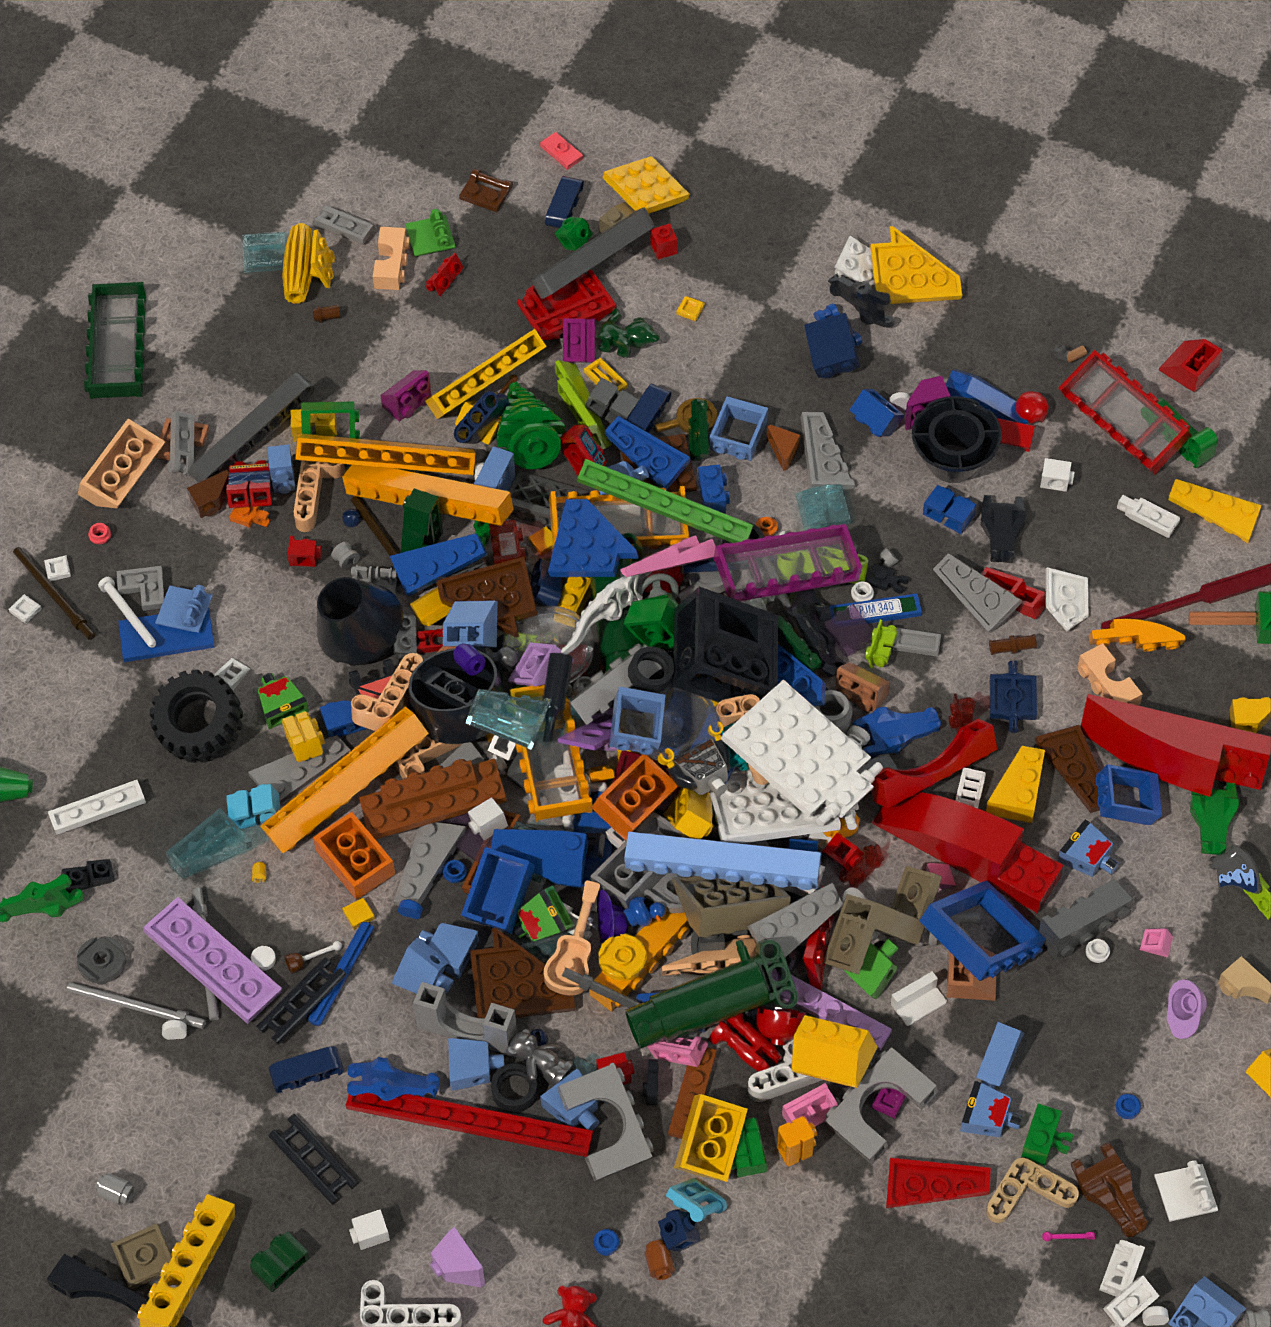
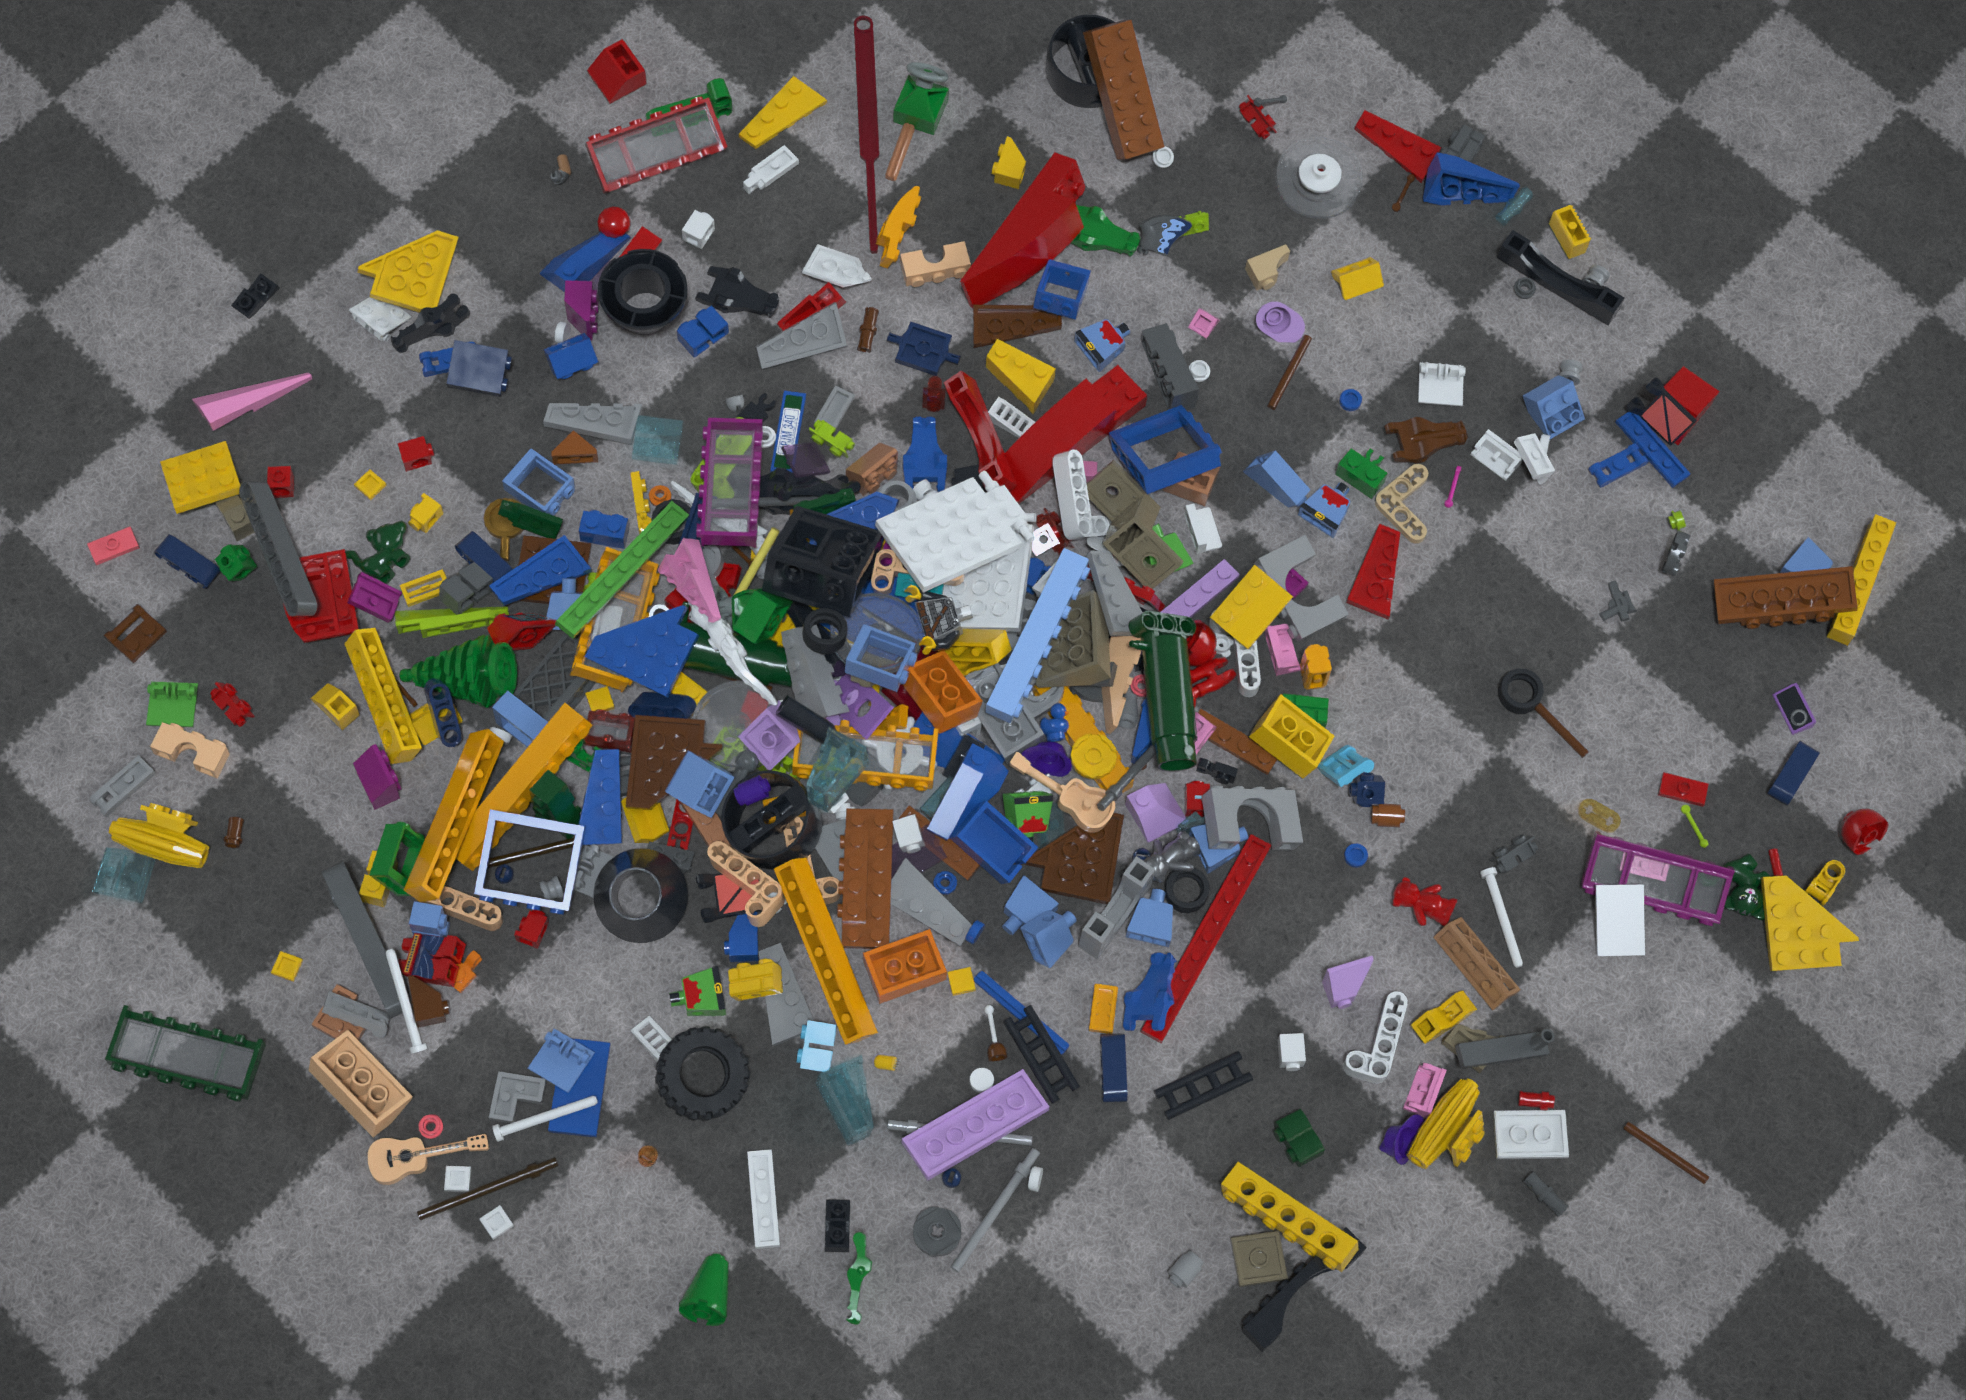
camera: 80 degrees left, 10 degrees up
none -> bright pink wedge [192,372,312,431]
none -> black slope [231,273,280,319]
none -> yellow tile [271,951,303,982]
none -> yellow slope [311,683,359,730]
none -> light nougat piece [368,1134,489,1185]
none -> white bar [386,949,427,1054]
none -> red brick [397,436,434,472]
none -> yellow brick [408,493,443,533]
none -> window [474,809,586,915]
none -> yellow hinge [630,471,652,534]
none -> clear orange hinge [638,1146,658,1167]
none -> dark blue hinge [942,1168,961,1188]
none -> white beam [1053,449,1110,541]
none -> light orange plate [1089,984,1118,1034]
none -> lavender slope [1125,783,1188,843]
none -> reddish brown bar [1267,335,1312,410]

